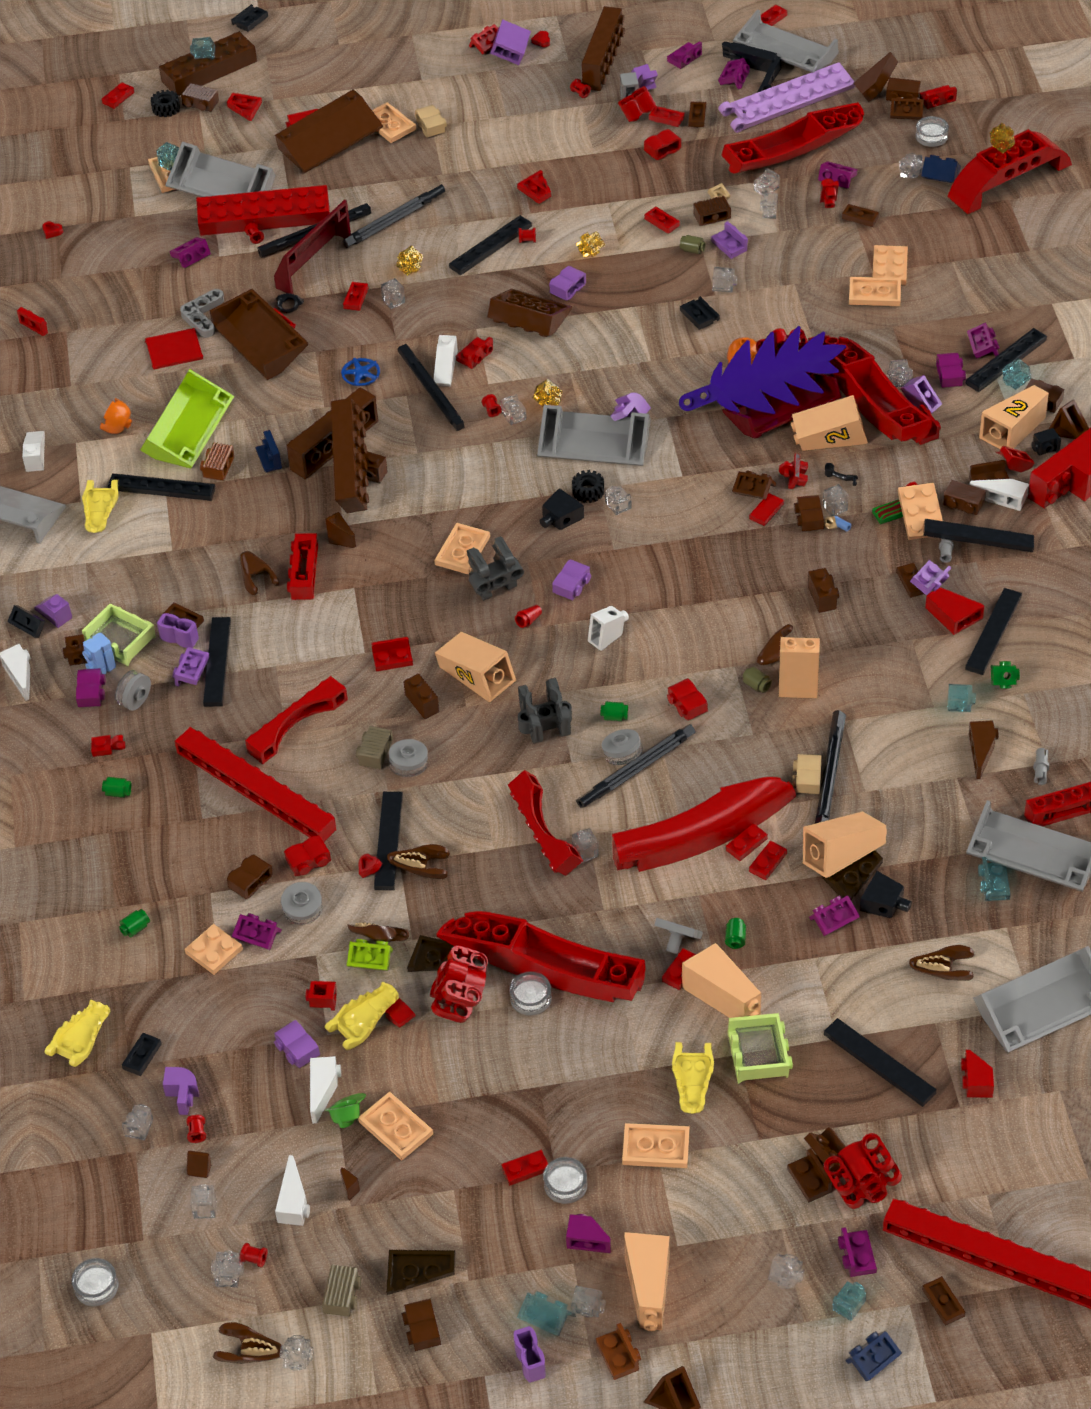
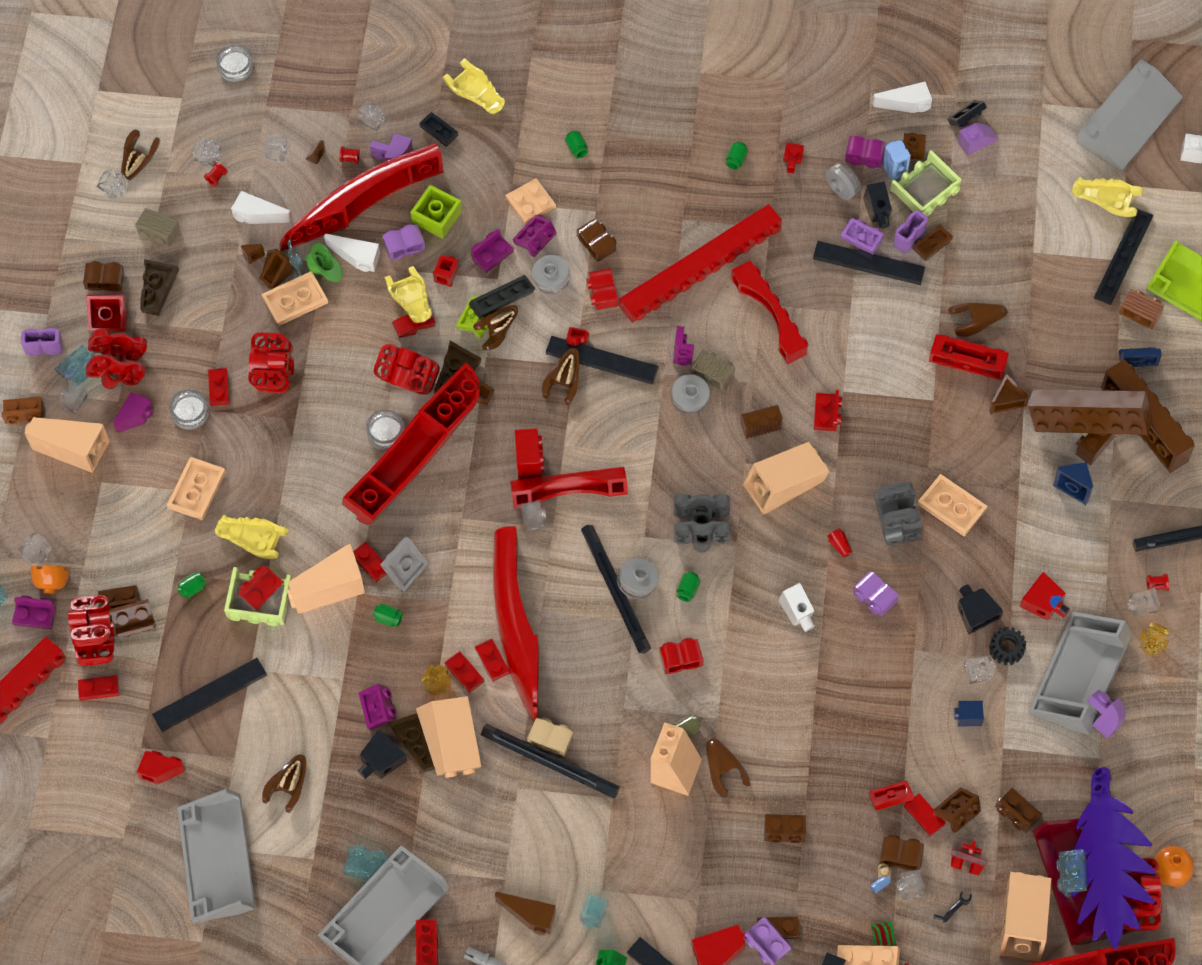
camera: 105 degrees right, 15 degrees up
none -> orange cylinder [31,565,70,594]
none -> red plate [78,675,119,701]
none -> red slope [86,295,128,332]
none -> red piece [86,329,147,389]
none -> green brick [176,572,207,599]
none -> red bracket [238,566,284,611]
none -> red piece [248,332,294,393]
none -> reddish brown slope [259,248,293,289]
none -> red slope [279,143,444,252]
none -> clear light blue plate [288,240,302,276]
none -> lime brick [410,185,462,239]
none -> clear yellow brick [422,665,451,695]
none -> pearl dark grey plate [469,275,535,319]
none -> magenta bracket [471,229,514,273]
none -> red brick [515,428,544,480]
none -> magenta bracket [673,326,694,366]
none -> black torso [863,181,892,229]
none -> red plate [869,780,914,811]
none -> dark blue brick [954,701,984,727]
none -> reddish brown bracket [995,788,1043,833]
none -> red torso [1019,572,1070,620]
none -> dark blue slope [1053,462,1093,505]
none -> clear light blue bracket [1057,849,1087,897]

